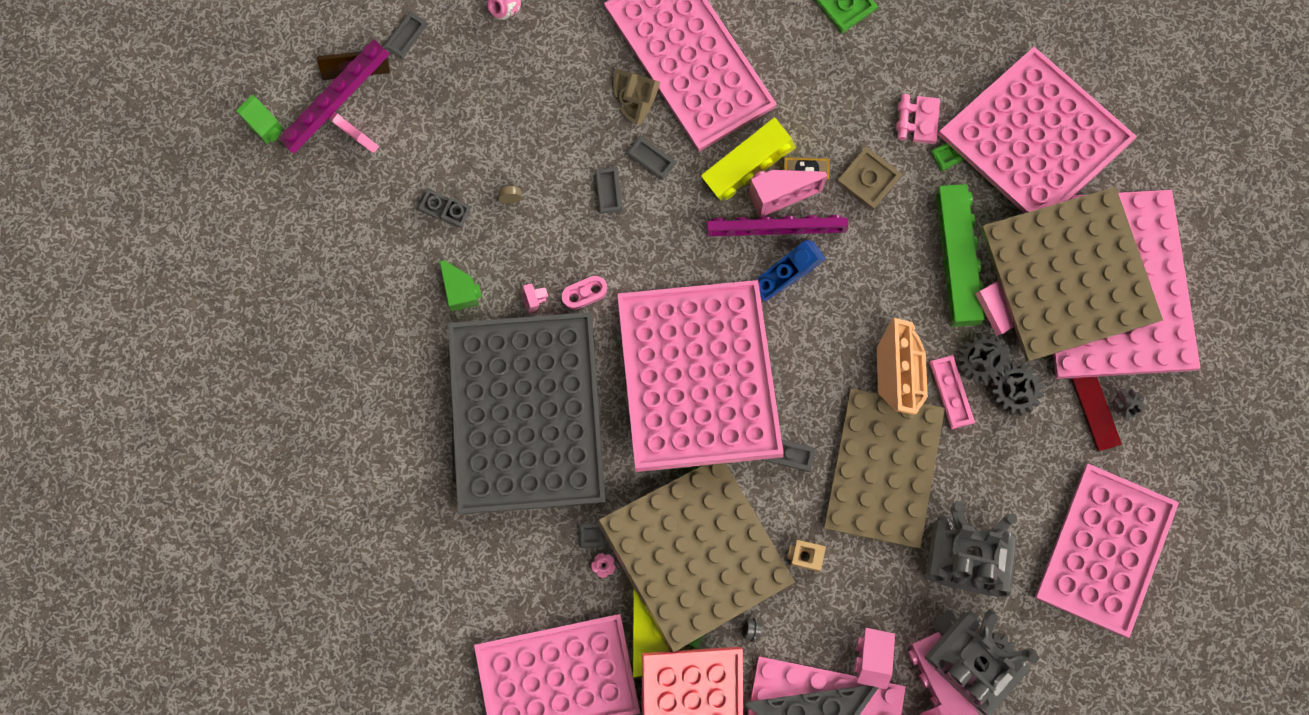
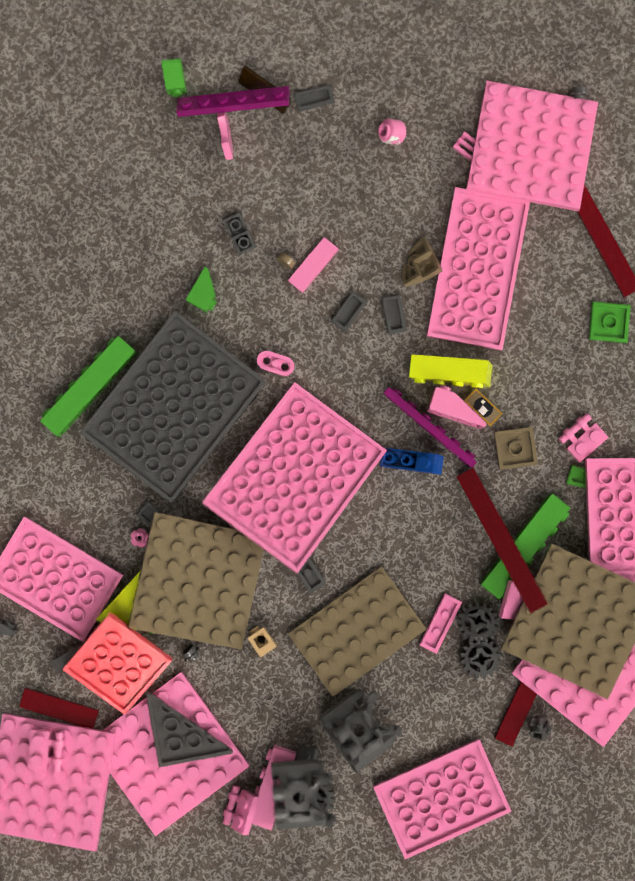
camera: 45 degrees right, 10 degrees up
bright pink tile [520,283,548,315] -> none
bright pink brick [854,628,895,689] -> none
light nougat wedge [877,318,928,415] -> none
none -> bright green brick [40,336,137,437]
none -> bright pink tile [288,237,339,294]
none -> dark red tile [457,468,549,614]

